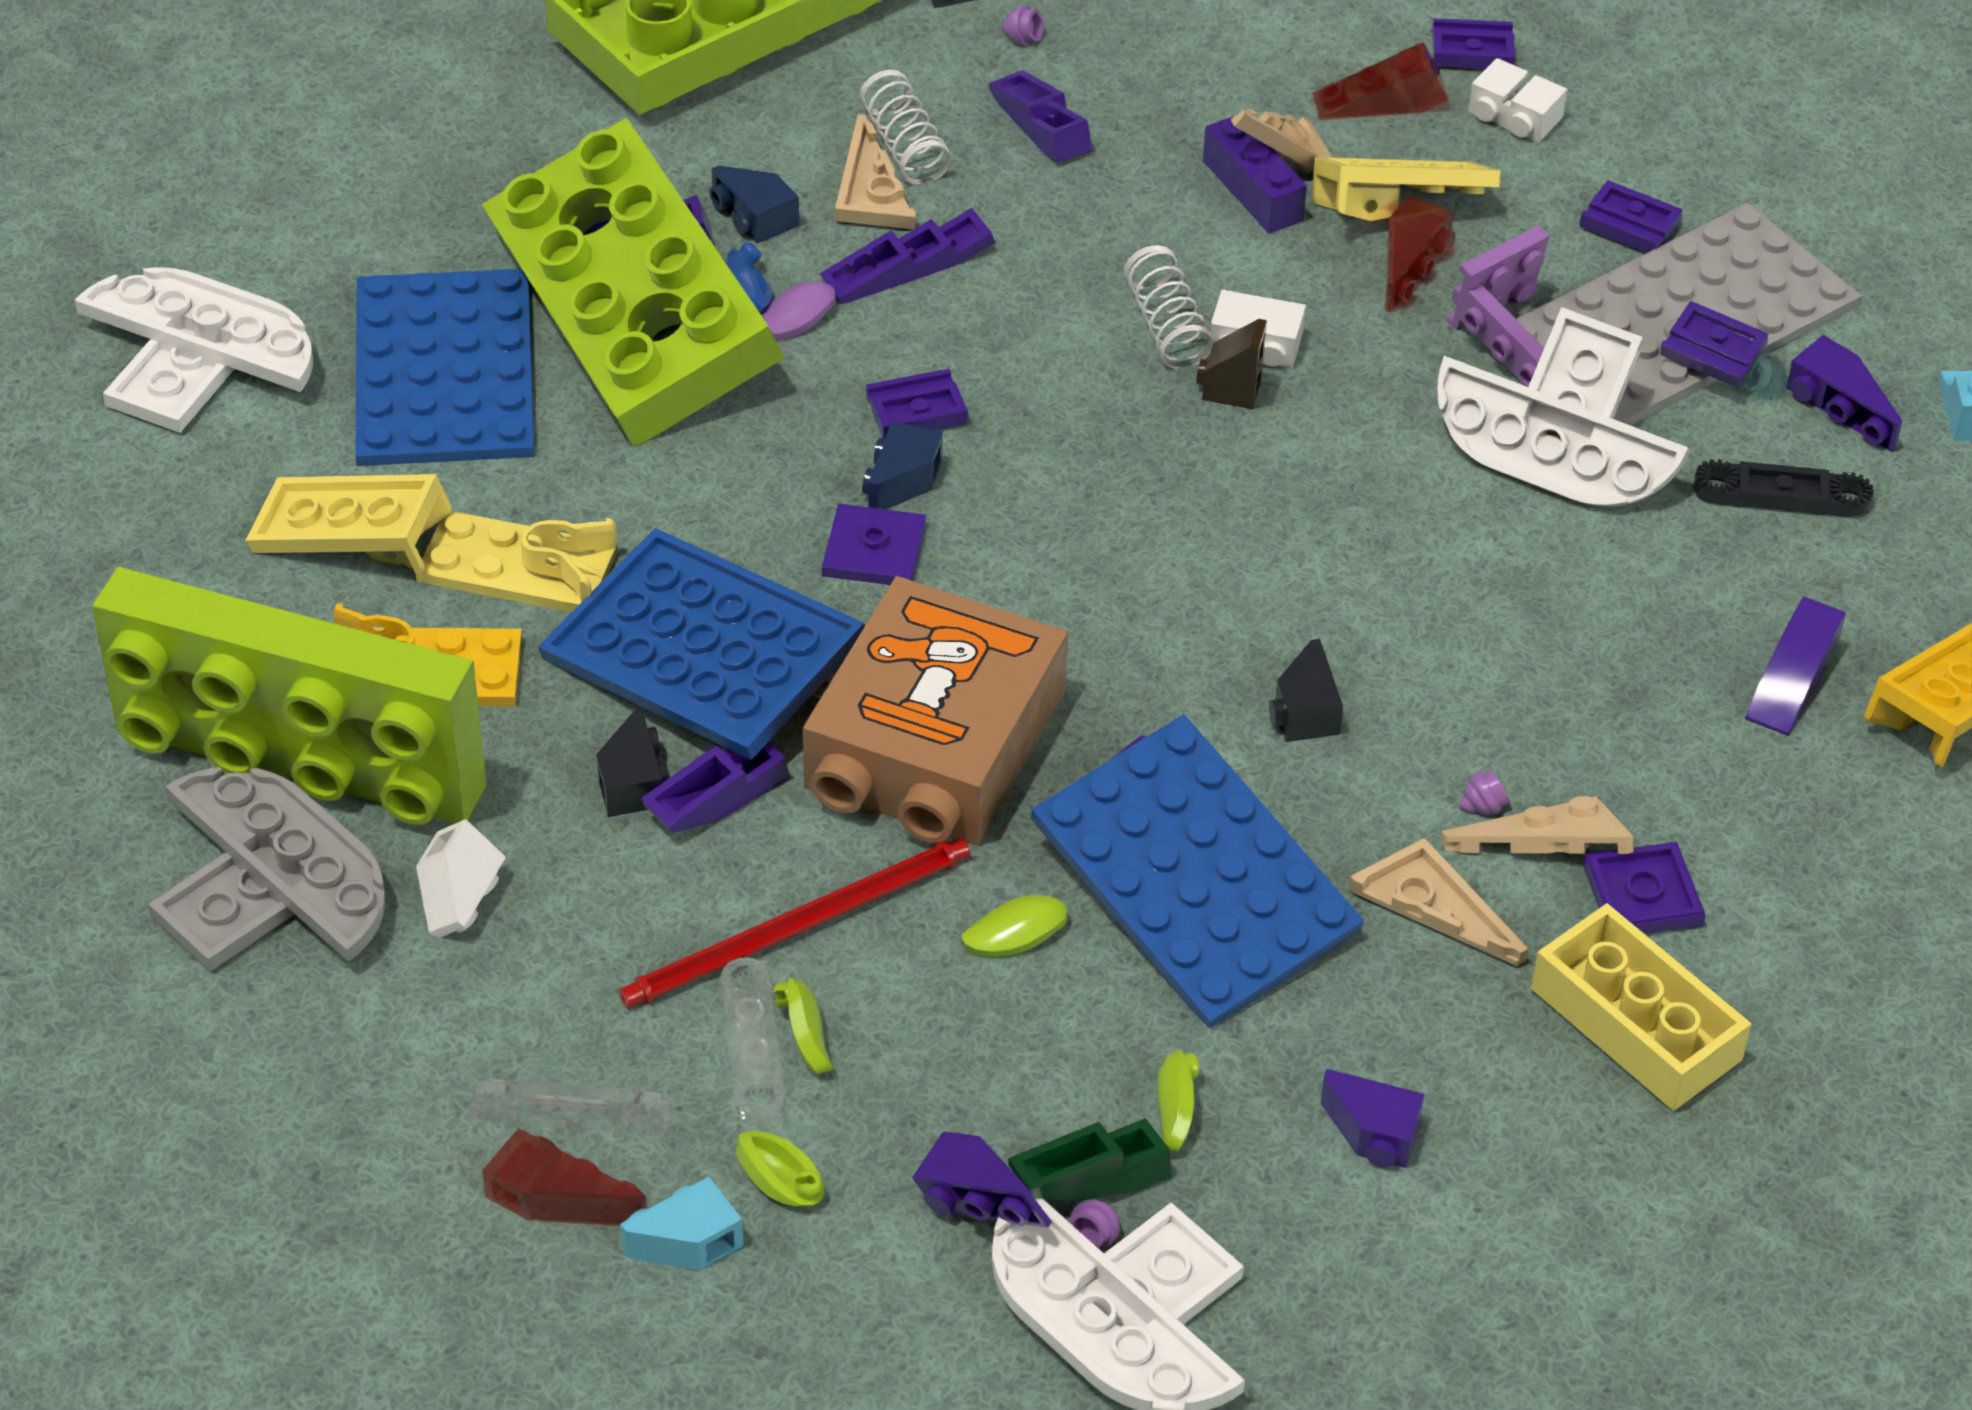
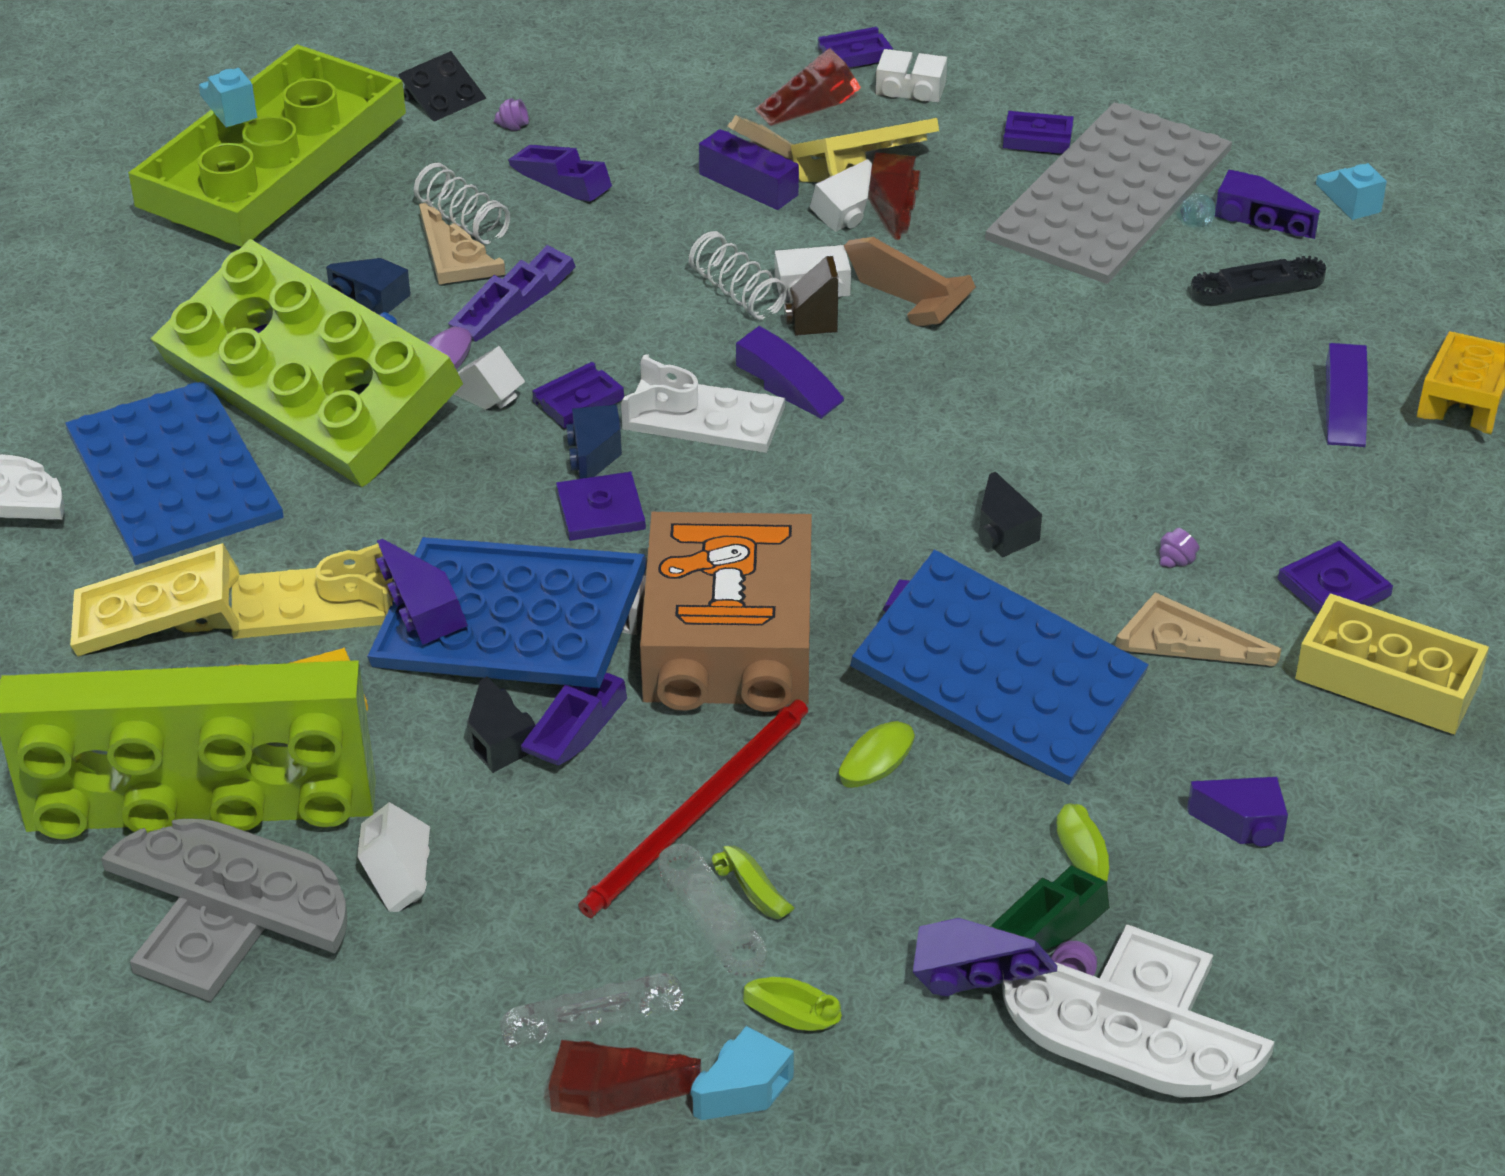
camera: 20 degrees left, 5 degrees down
white plate [1437,307,1691,507] -> none
tan wing [1441,796,1634,854] -> none
medium lavender bracket [1446,225,1549,387] -> none
dark purple plate [1660,300,1768,388] -> none
none -> dark purple slope [376,538,468,645]
none -> white slope [454,346,525,410]
none -> white plate [621,354,785,453]
none -> dark purple slope [736,326,844,419]
none -> white slope [810,159,872,232]
none -> medium nougat piece [844,237,976,326]

